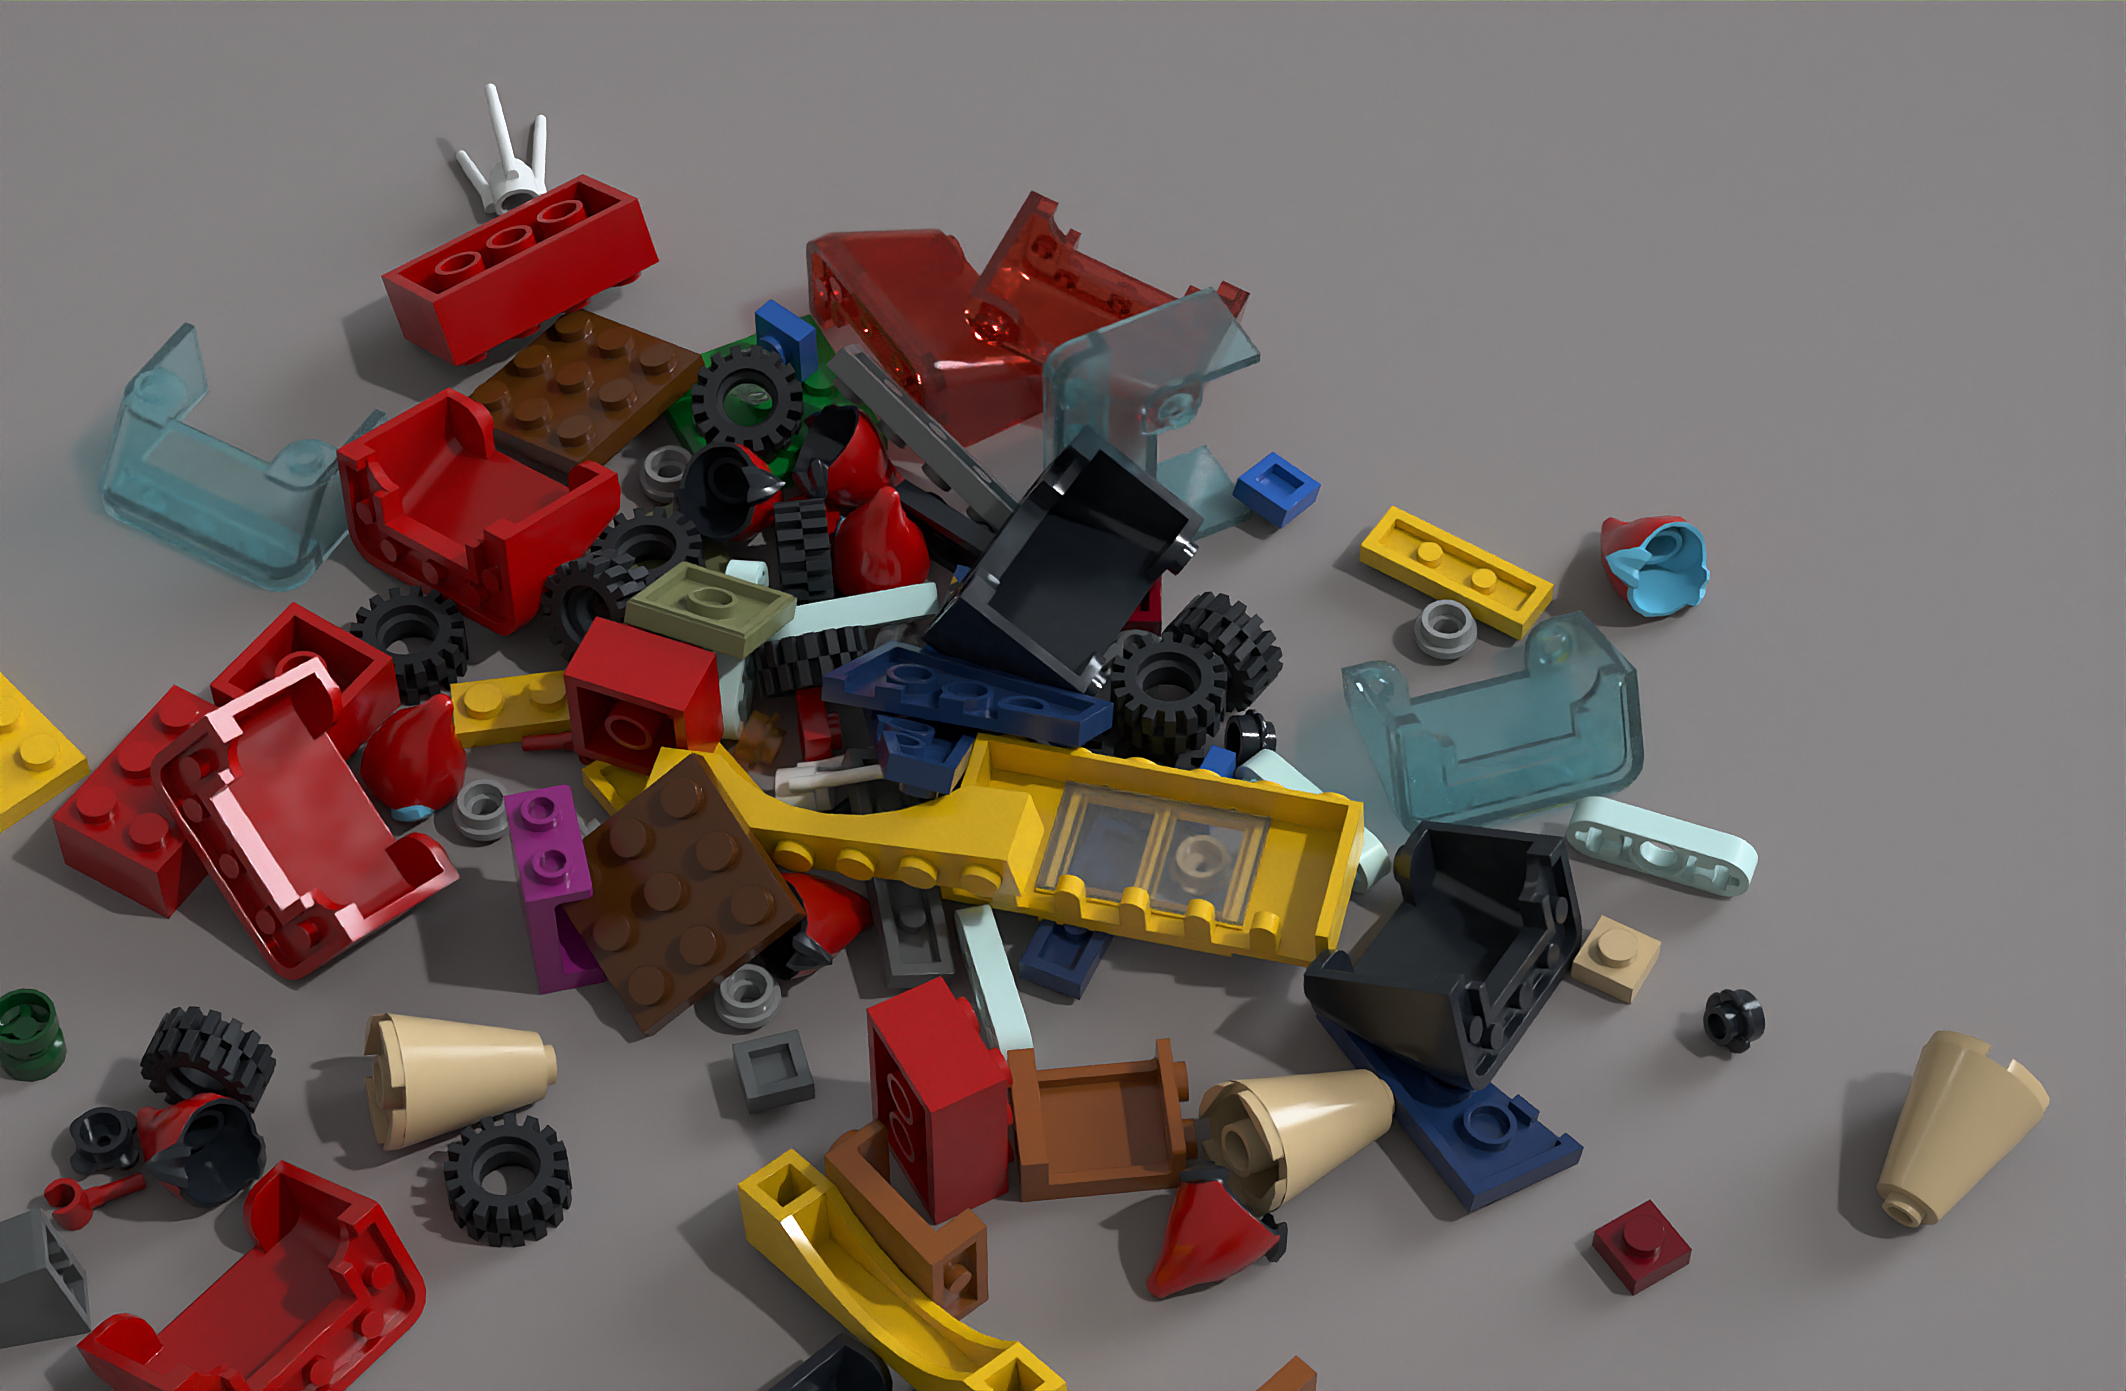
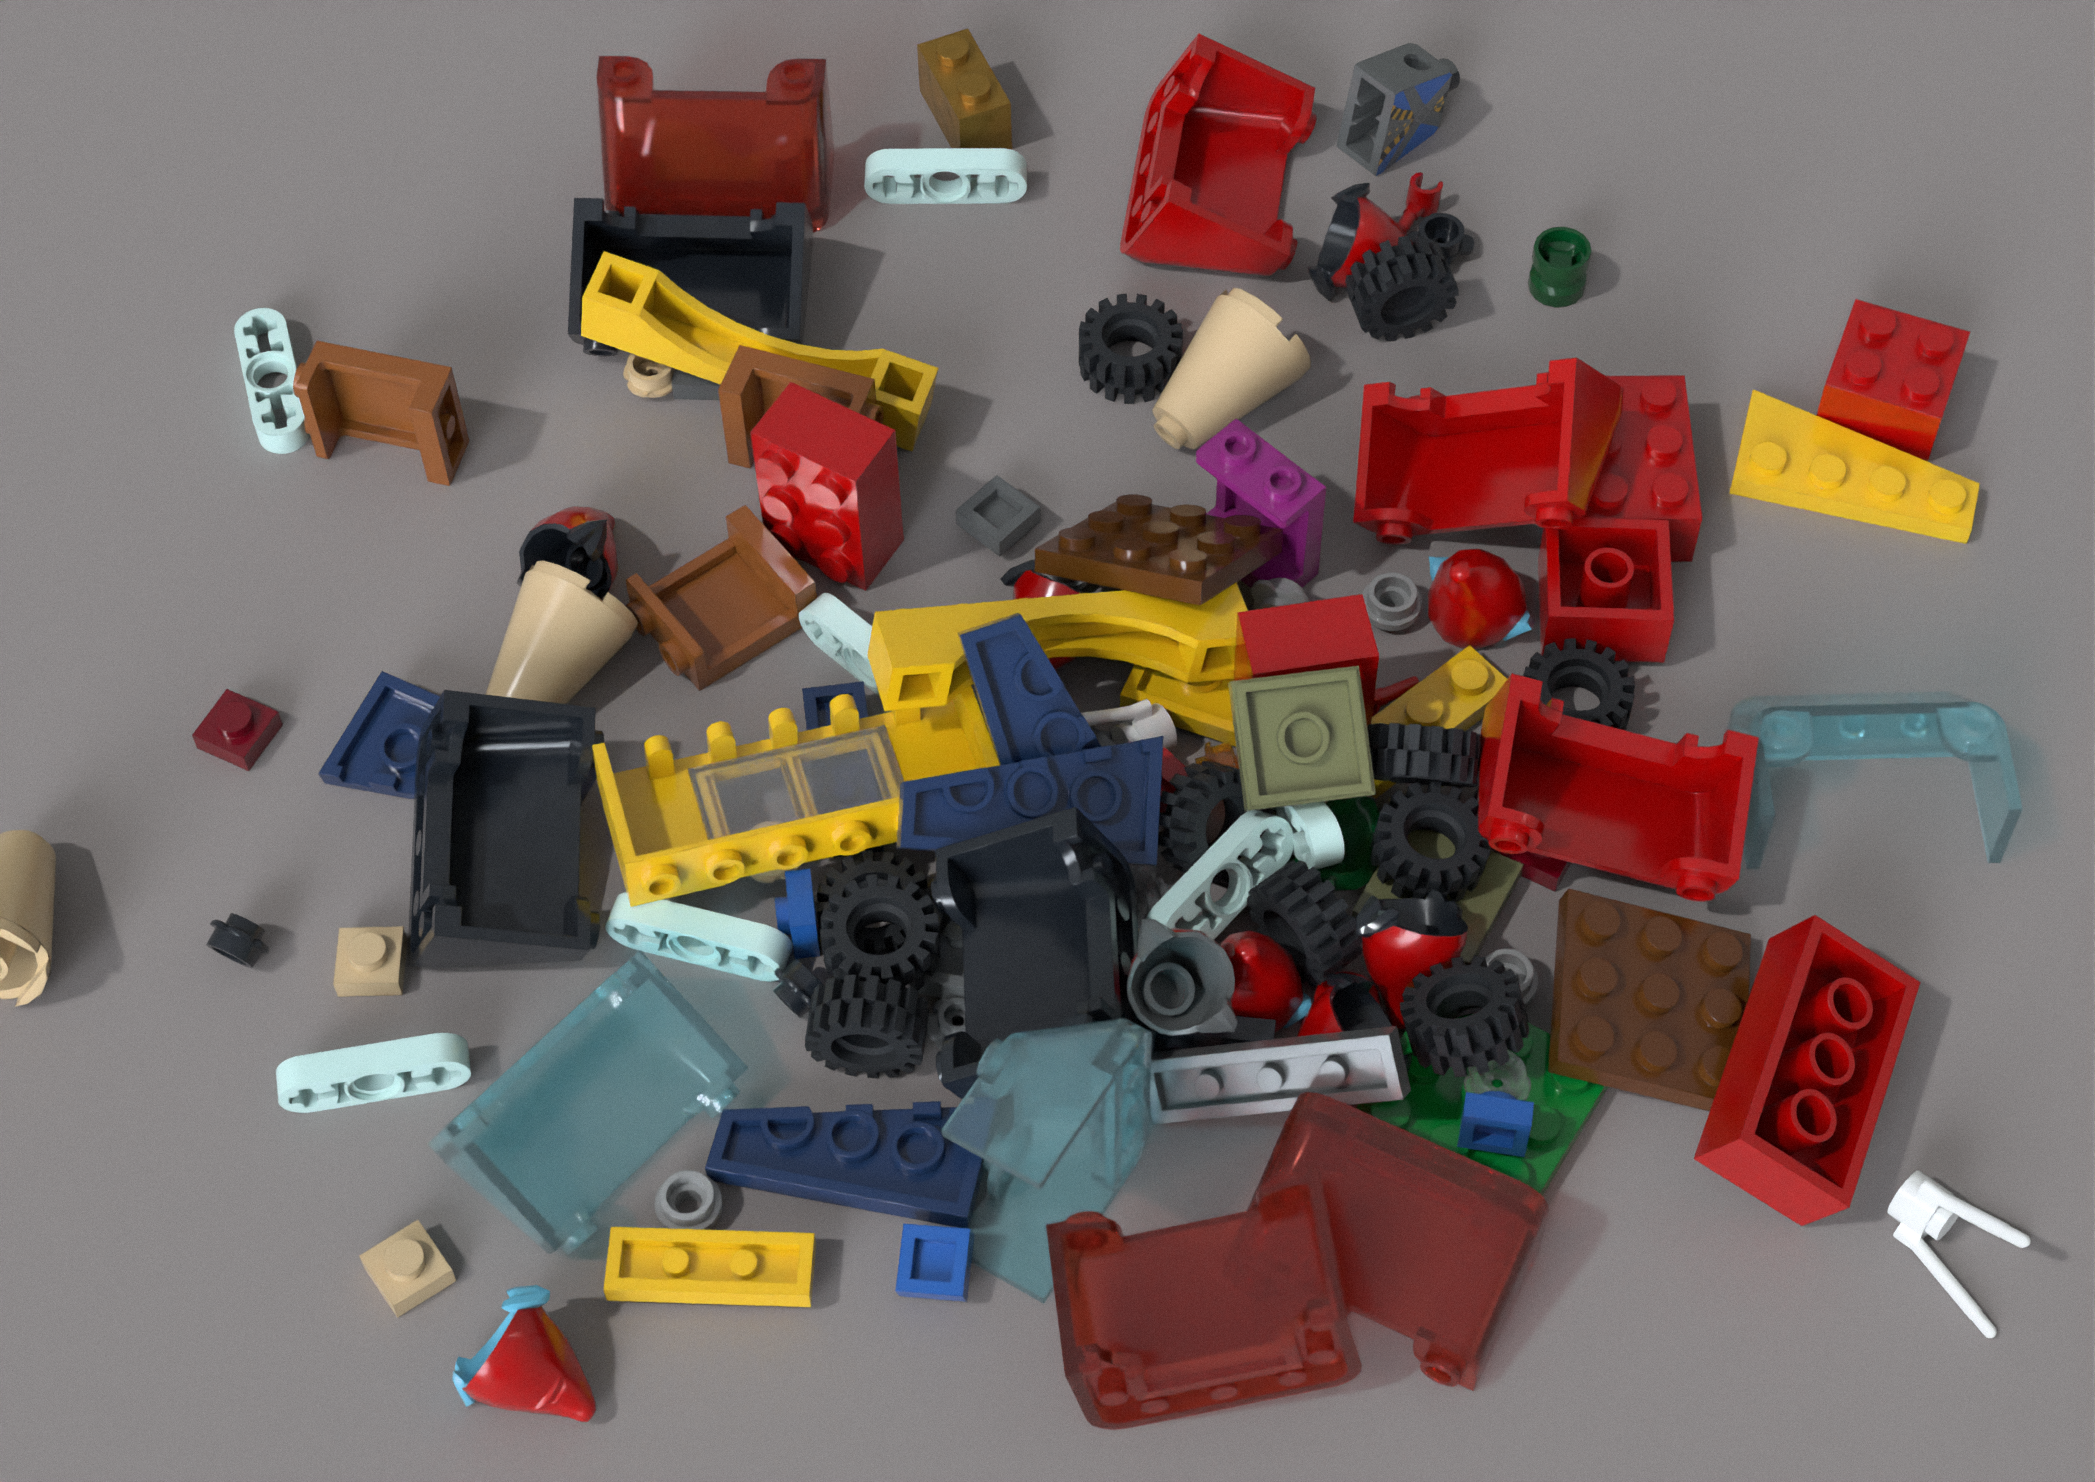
camera: 150 degrees right, 5 degrees up
none -> tan plate [359,1220,456,1318]
none -> dark blue wing [705,1099,999,1228]
none -> dark grey hat [1127,919,1238,1036]

